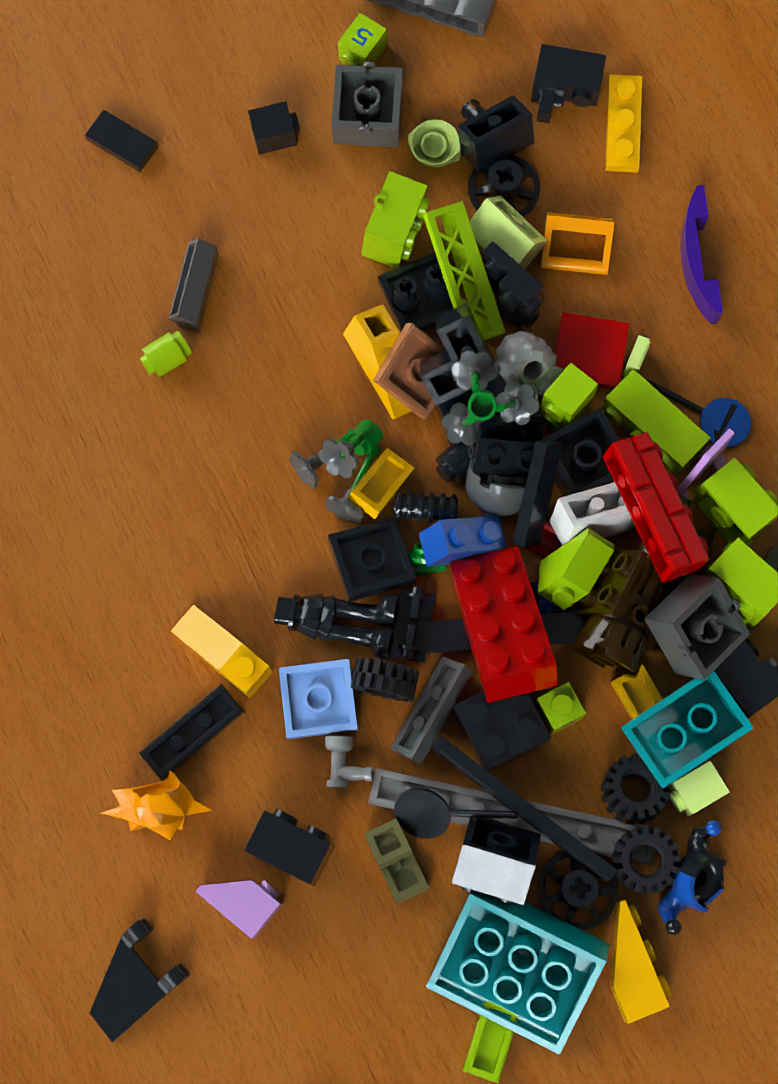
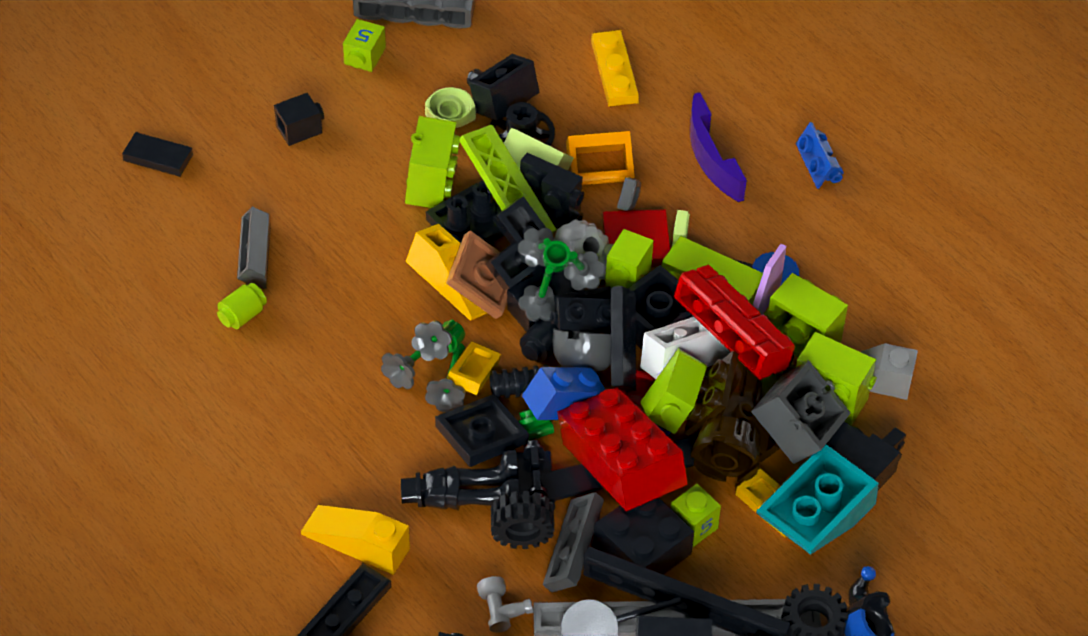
camera: 20 degrees left, 25 degrees down
light blue plate [279,659,358,740] -> none
dark grey brick [331,62,403,147] -> none
black hinge [531,44,607,124] -> none
black tyre [601,754,671,825] -> none
yellowish green brick [669,761,730,817] -> none
none -> dark grey tile [617,177,641,211]

